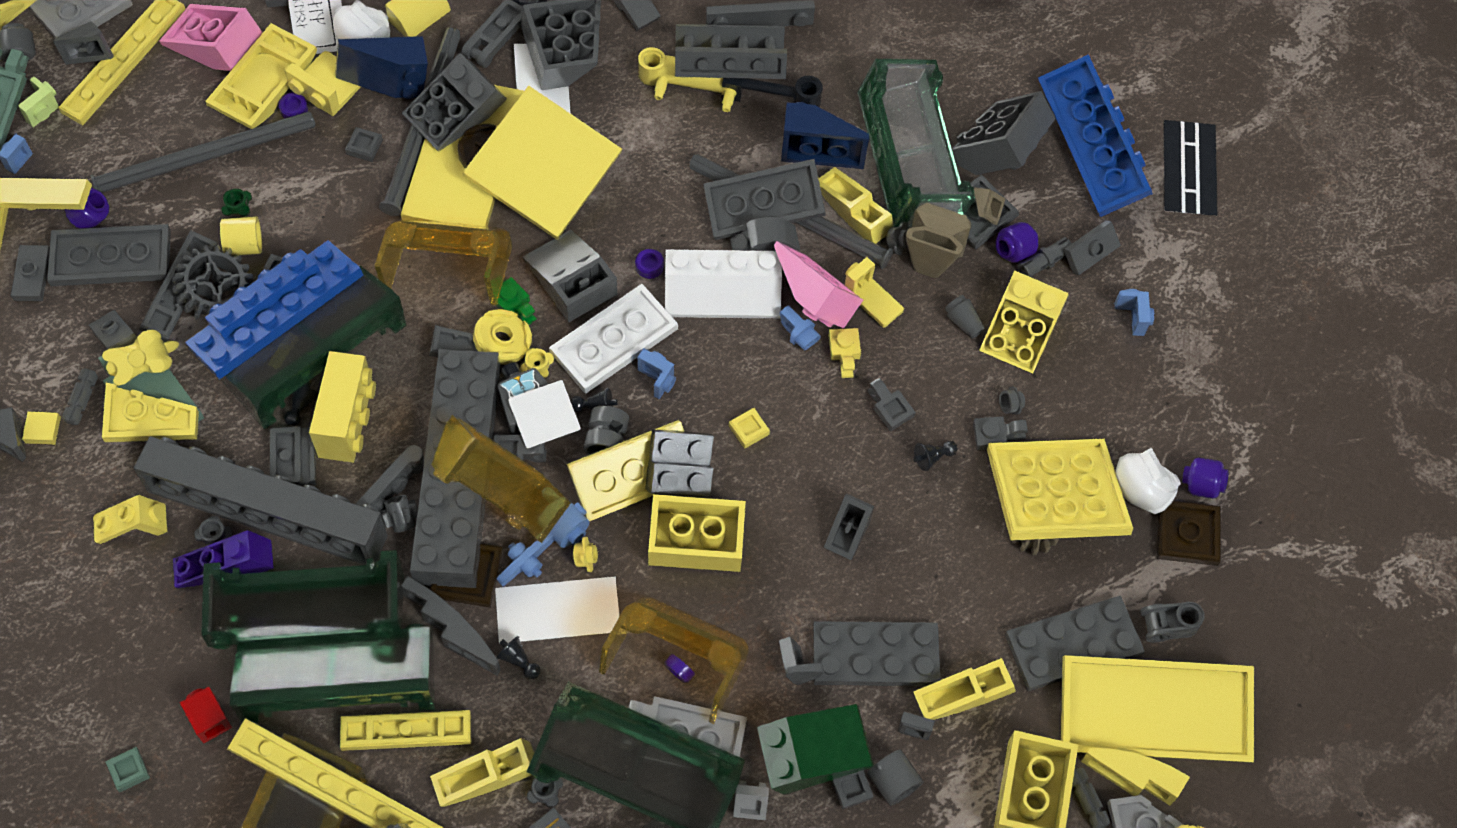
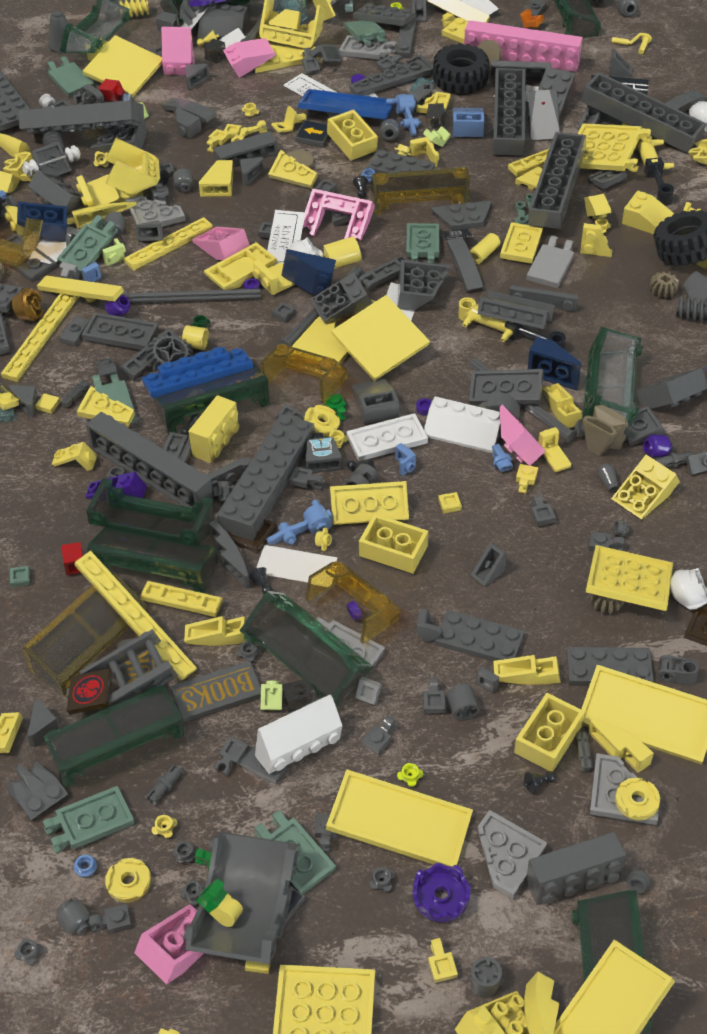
camera: 25 degrees right, 15 degrees down
light yellow animal [102,329,179,386] -> none
clear yellow windscreen [431,415,571,543] -> none
white sticker [508,380,581,448] -> none
plate [645,429,714,498] -> none
dark green slope [757,704,874,795] -> none
black piece [913,441,958,472] -> none
dark tan slope [974,187,1005,225] -> none

